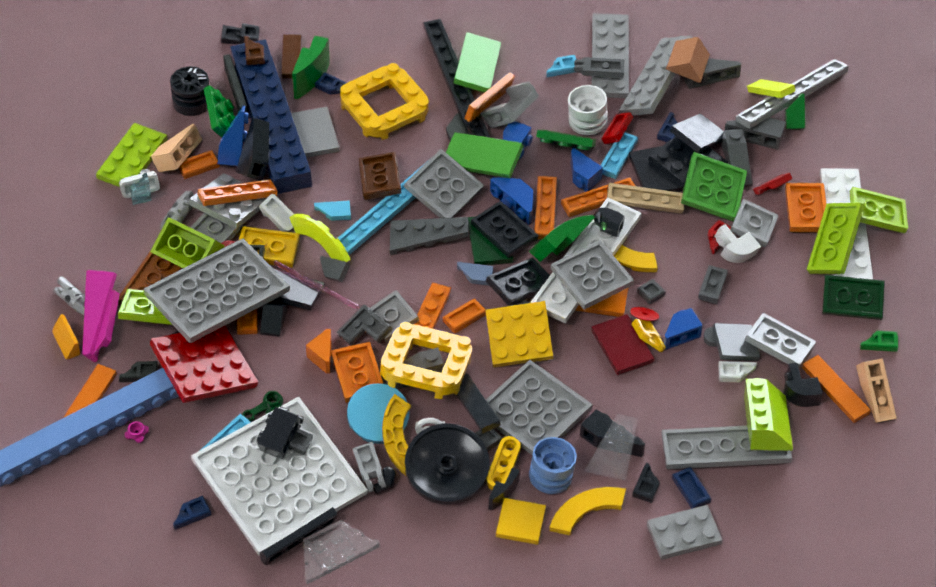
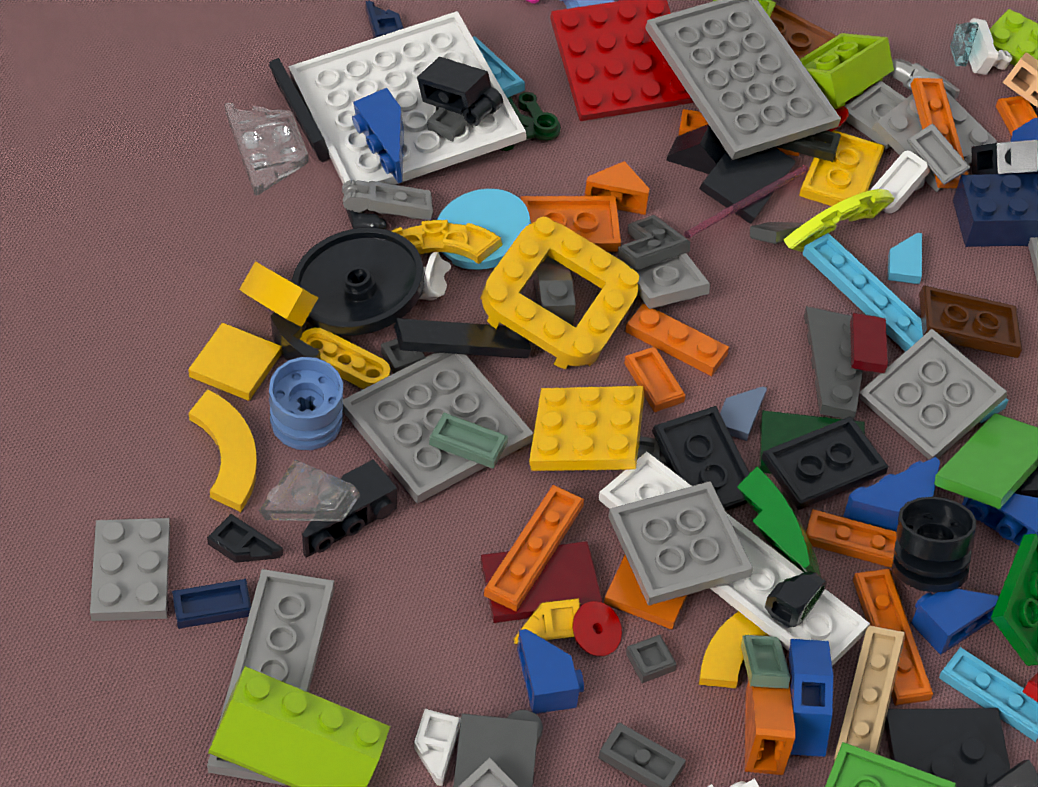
camera: 100 degrees right, 0 degrees up
none -> yellow slope [239,261,318,327]
none -> blue slope [352,88,404,184]
none -> sand green tile [429,412,508,469]
none -> orange tile [484,485,585,611]
none -> sand green tile [741,635,790,689]
none -> orange slope [745,680,795,775]
none -> blue slope [789,639,833,757]
none -> dark red tile [850,313,888,374]
none -> black wheel [892,497,976,593]
none -> light grey tile [907,124,970,185]

